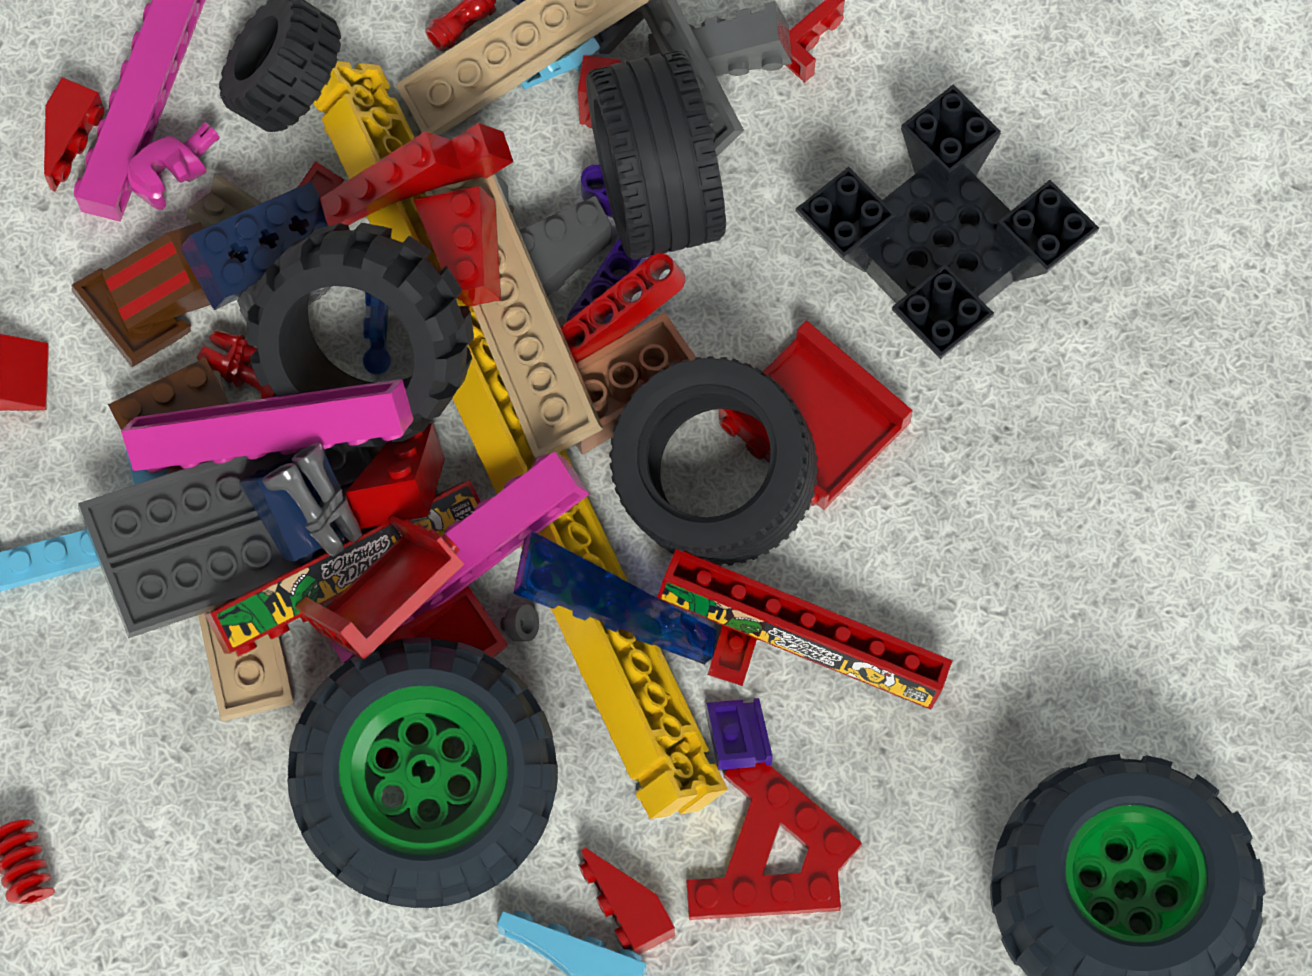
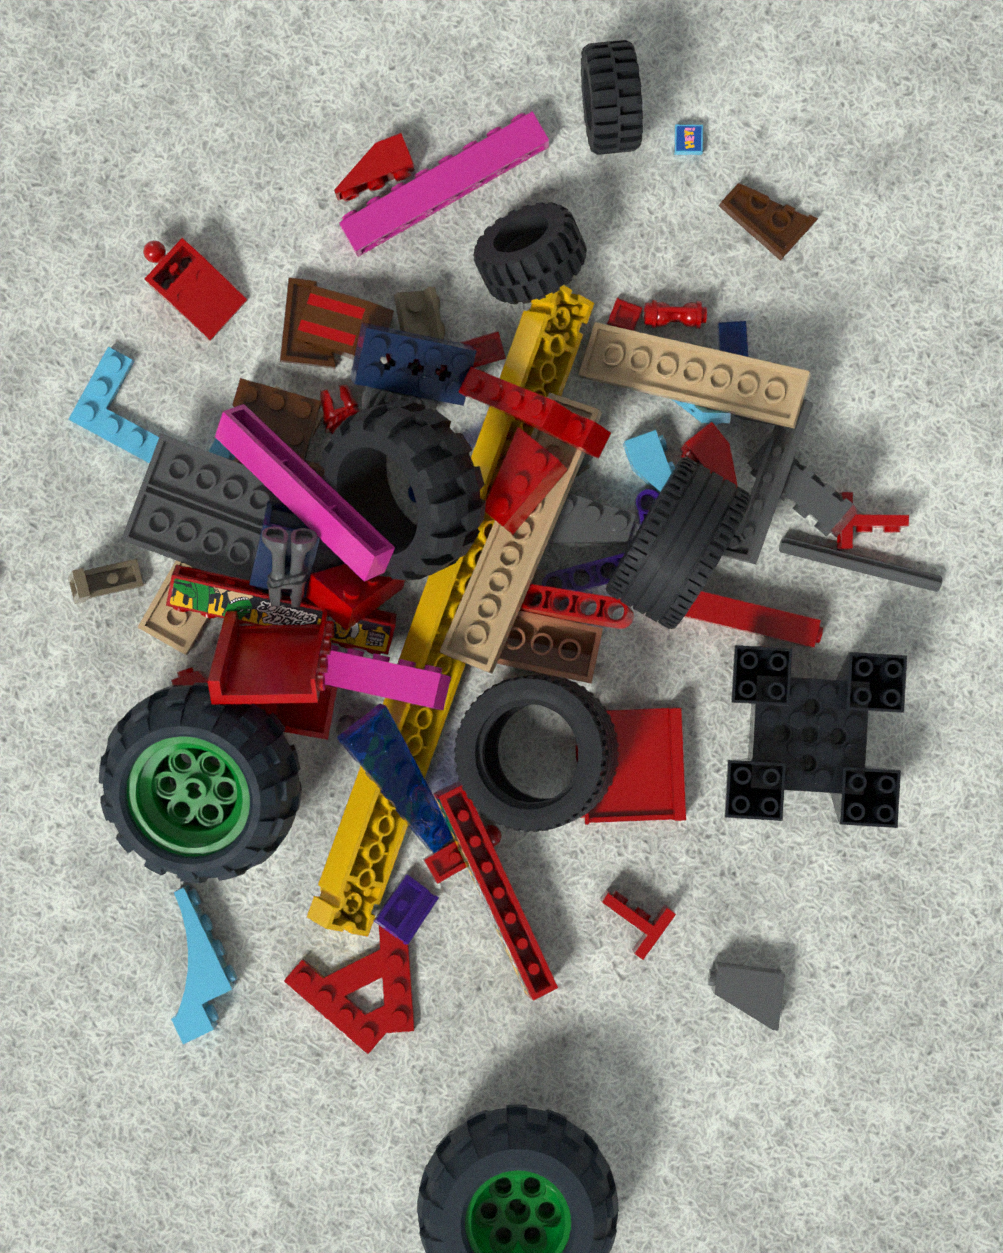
camera: 50 degrees right, 20 degrees up
dark pink piece [127,122,220,210] -> none
red slope [578,847,675,955] -> none
none -> dark tan bracket [68,559,144,604]
none -> red bracket [600,890,676,960]
none -> red tile [607,298,643,331]
none -> medium azure slope [623,430,675,494]
none -> red brick [684,591,823,648]
none -> dark grey slope [708,962,785,1031]
none -> dark grey axle [779,537,942,592]

